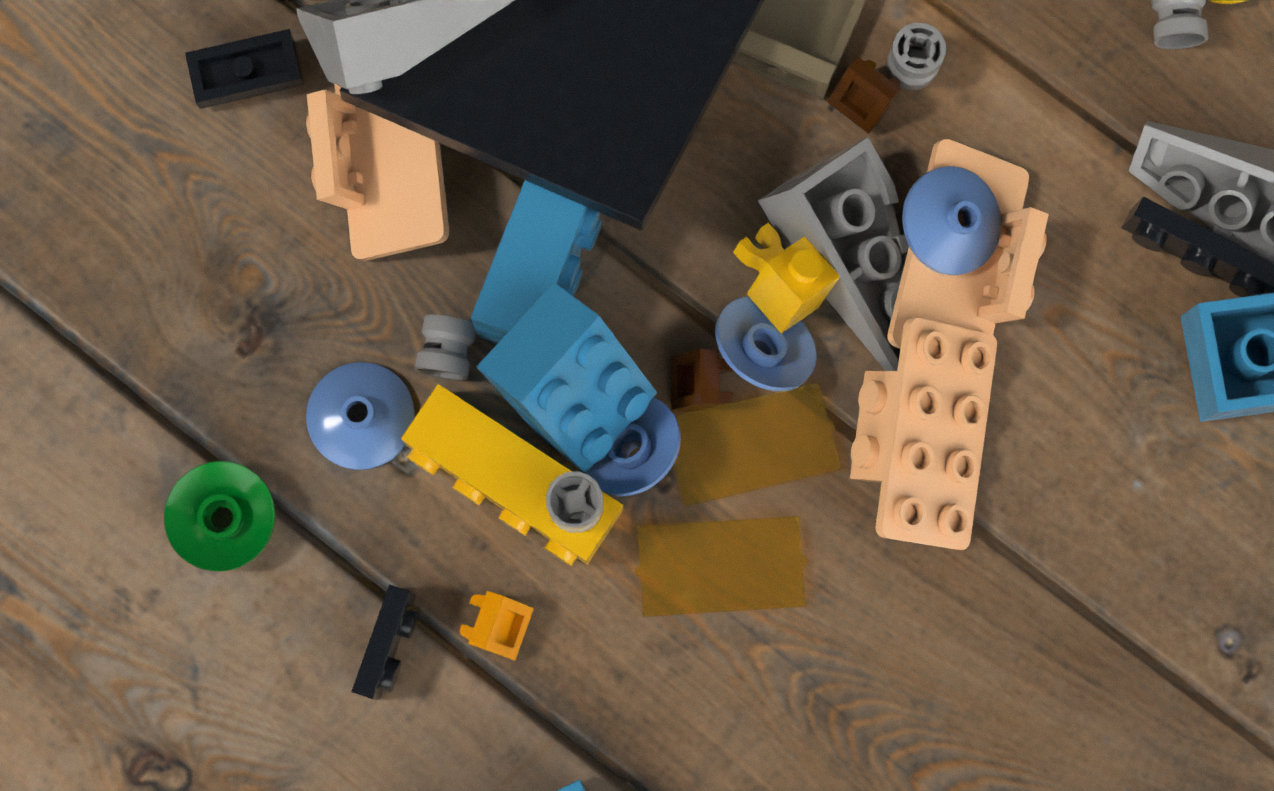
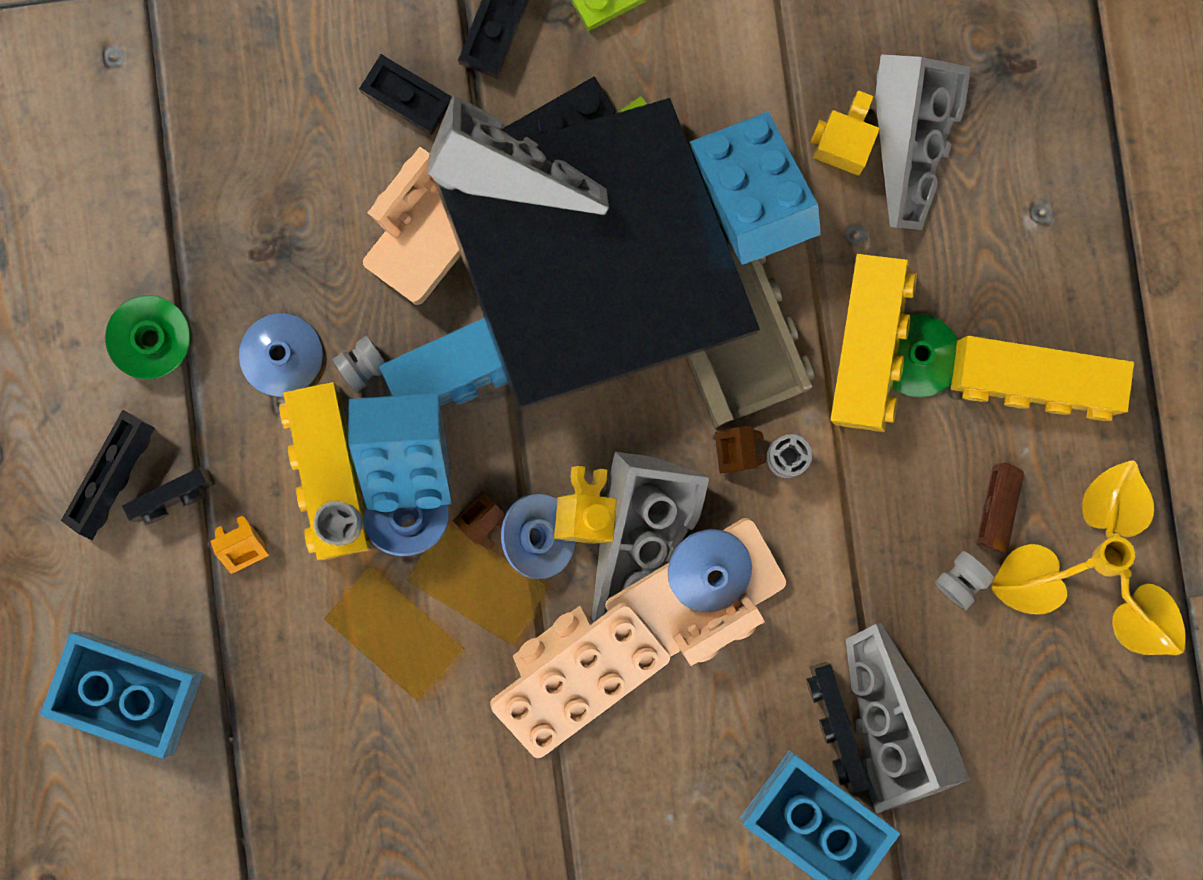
camera: 40 degrees right, 5 degrees up
none -> black plate [61,410,155,540]

